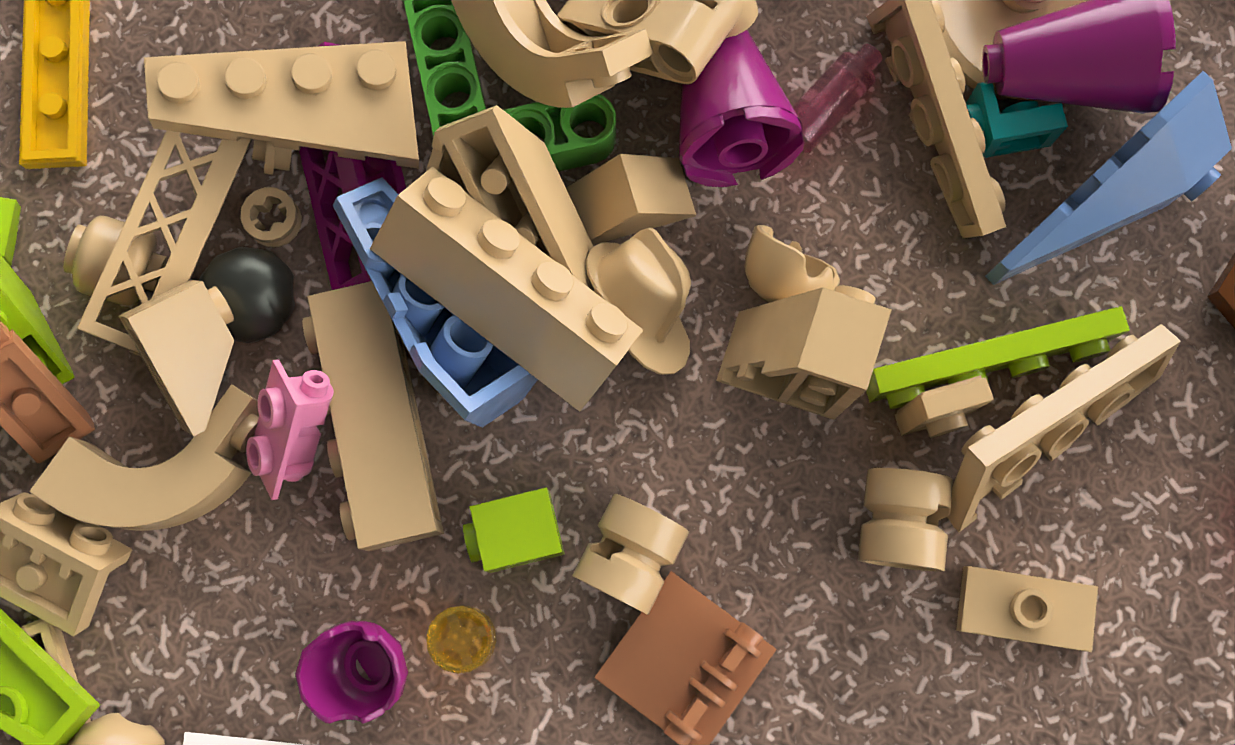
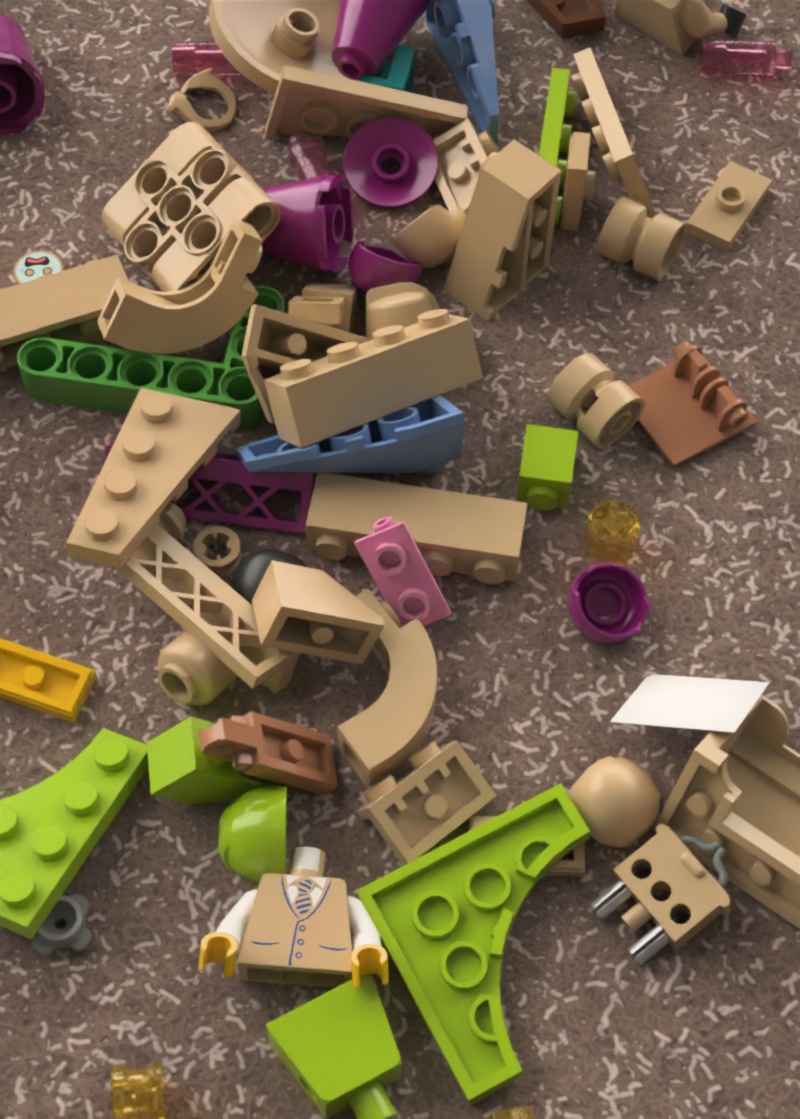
camera: 70 degrees left, 20 degrees down
none -> tan plate [288,296,345,327]
none -> magenta dish [343,116,438,208]
none -> magenta hair [348,240,422,295]
none -> tan bracket [433,118,500,214]

